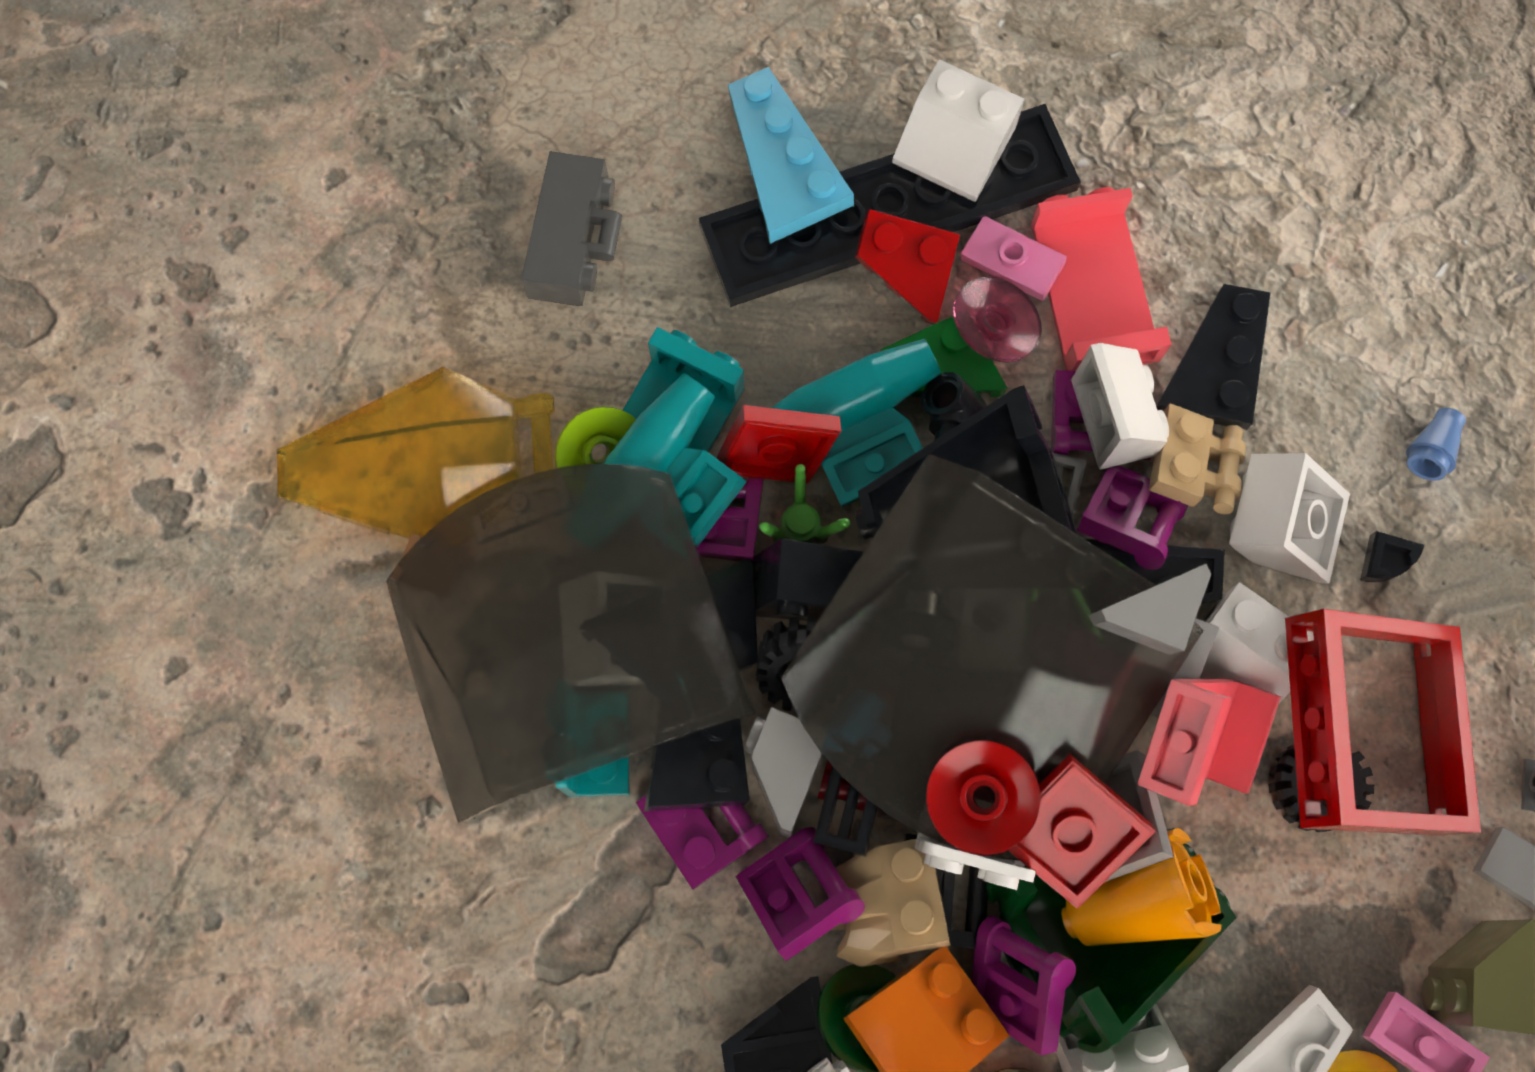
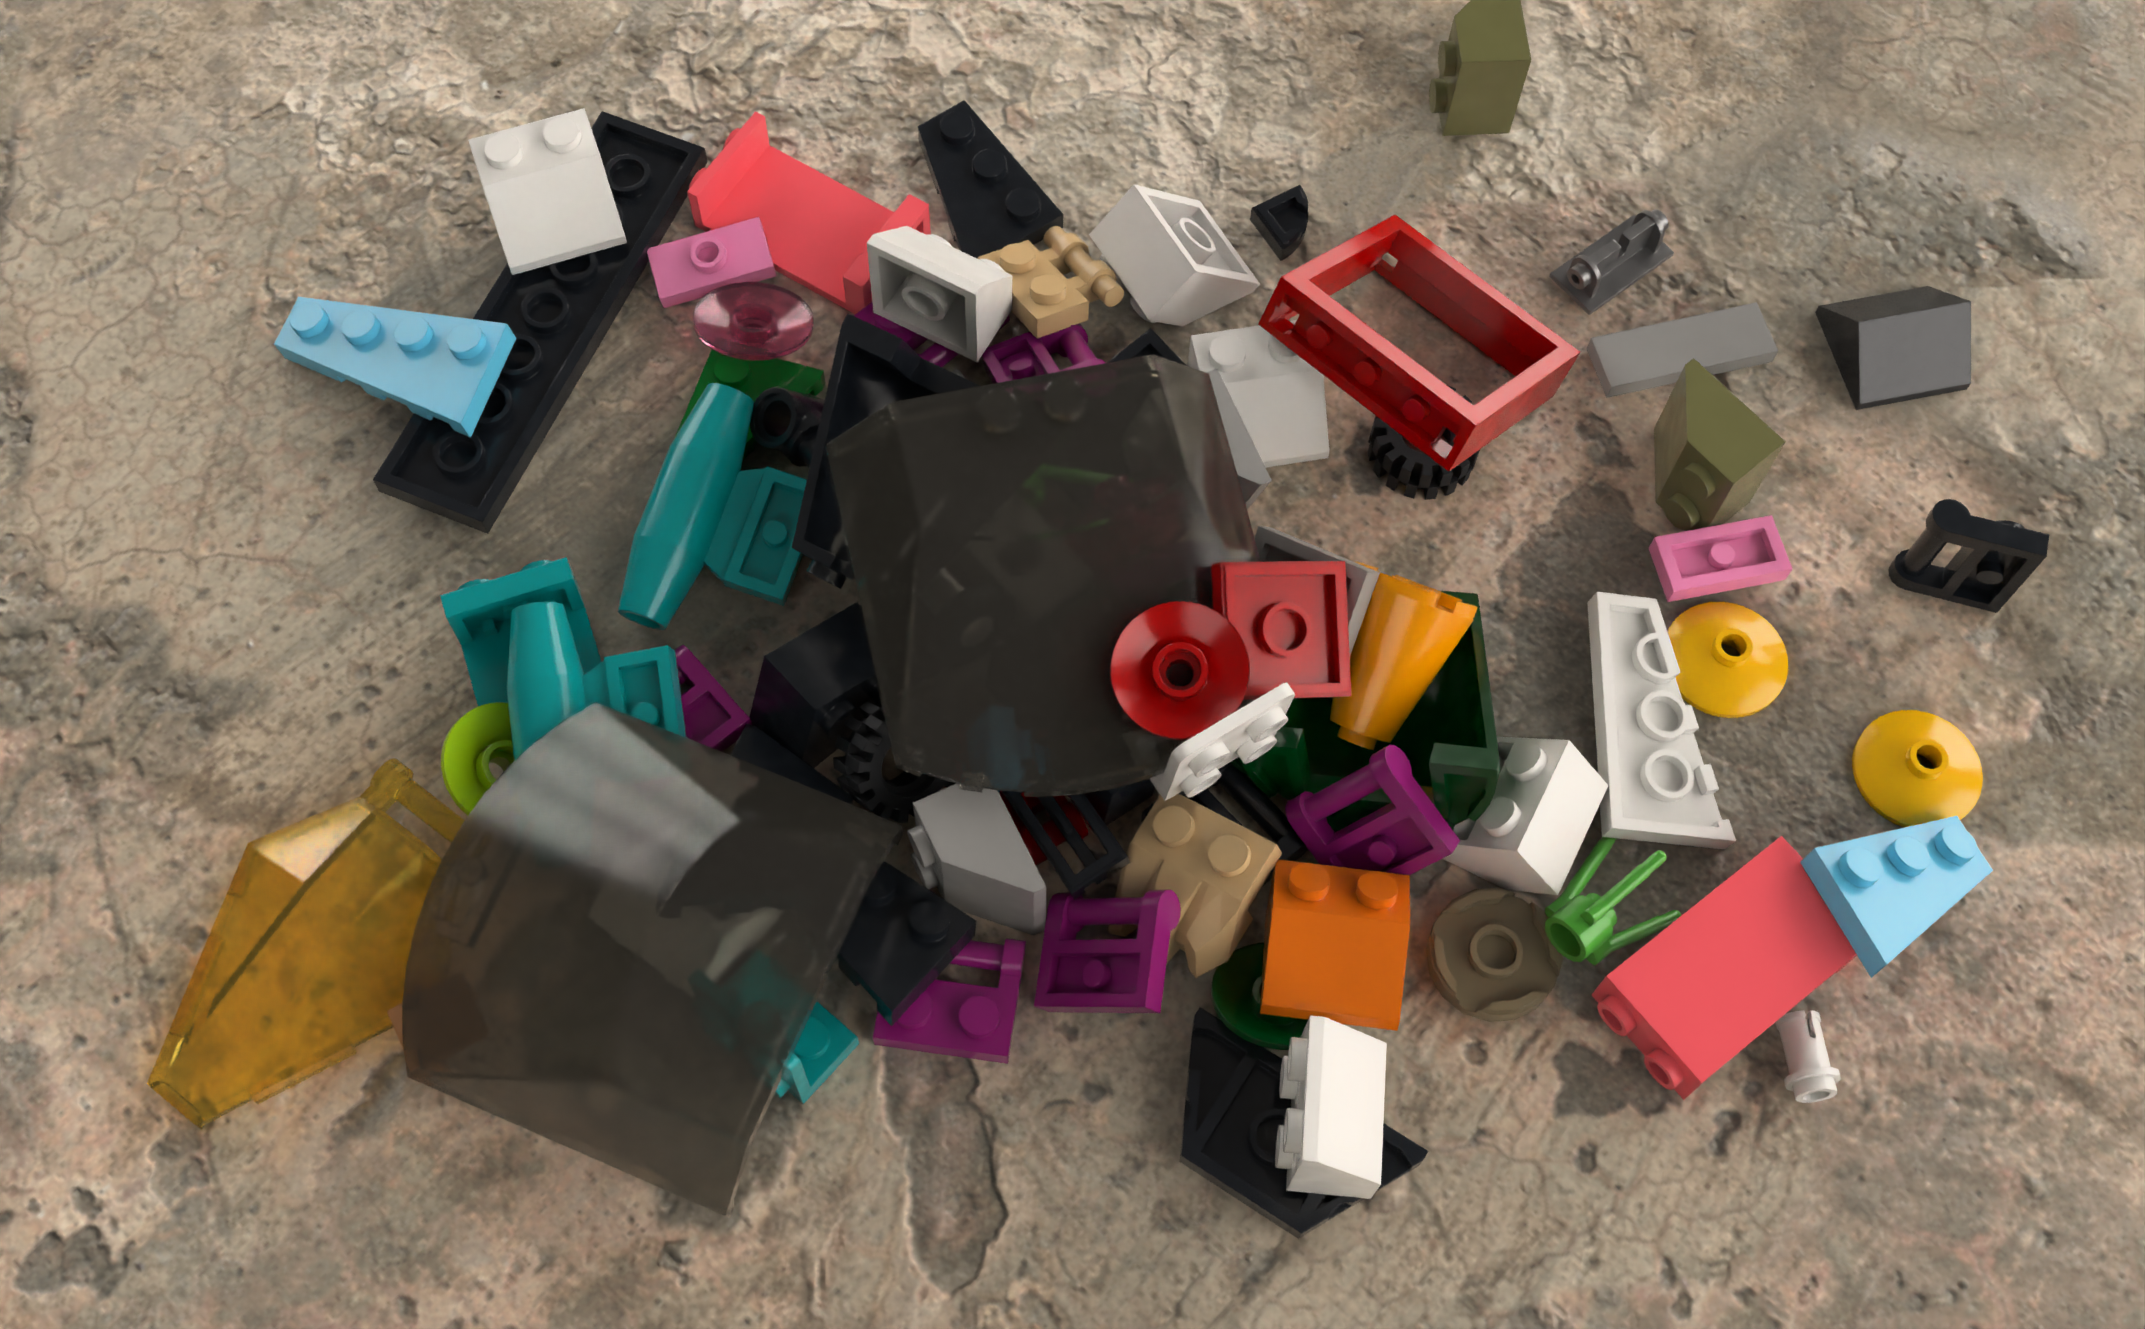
camera: 50 degrees left, 10 degrees down
dark grey piece [521,151,622,306] -> none
red plate [716,405,841,484] -> none
bright green plant [759,464,850,543] -> none
red wing [855,209,960,325] -> none
light grey slope [1089,564,1211,655] -> none
coral panel [1137,679,1281,806] -> none
medium blue cone [1406,408,1466,481] -> none

